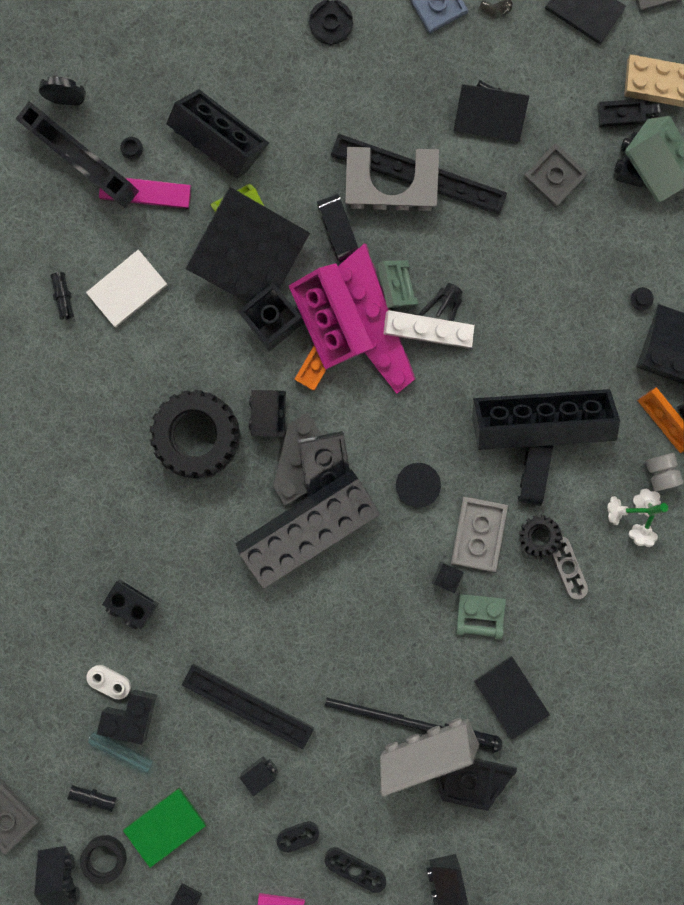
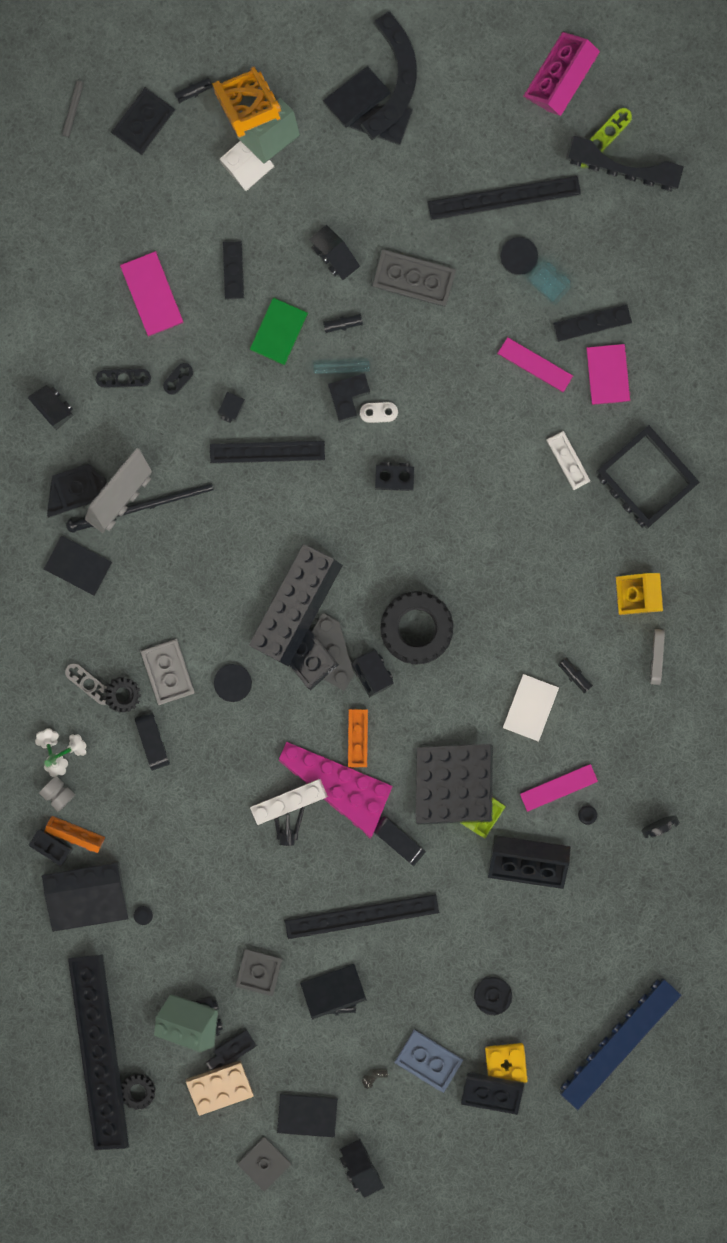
camera: 150 degrees right, 0 degrees up
black arch [15,101,139,209] -> none
black tyre [80,835,127,884] -> none
black slope [238,283,304,352] -> none
dark pink slope [289,263,373,370] -> none
light grey arch [345,147,439,211] -> none
sand green plate [377,260,419,308] -> none
black brick [432,562,464,593] -> none
sand green plate [456,594,506,640] -> none
black brick [472,389,620,450] -> none

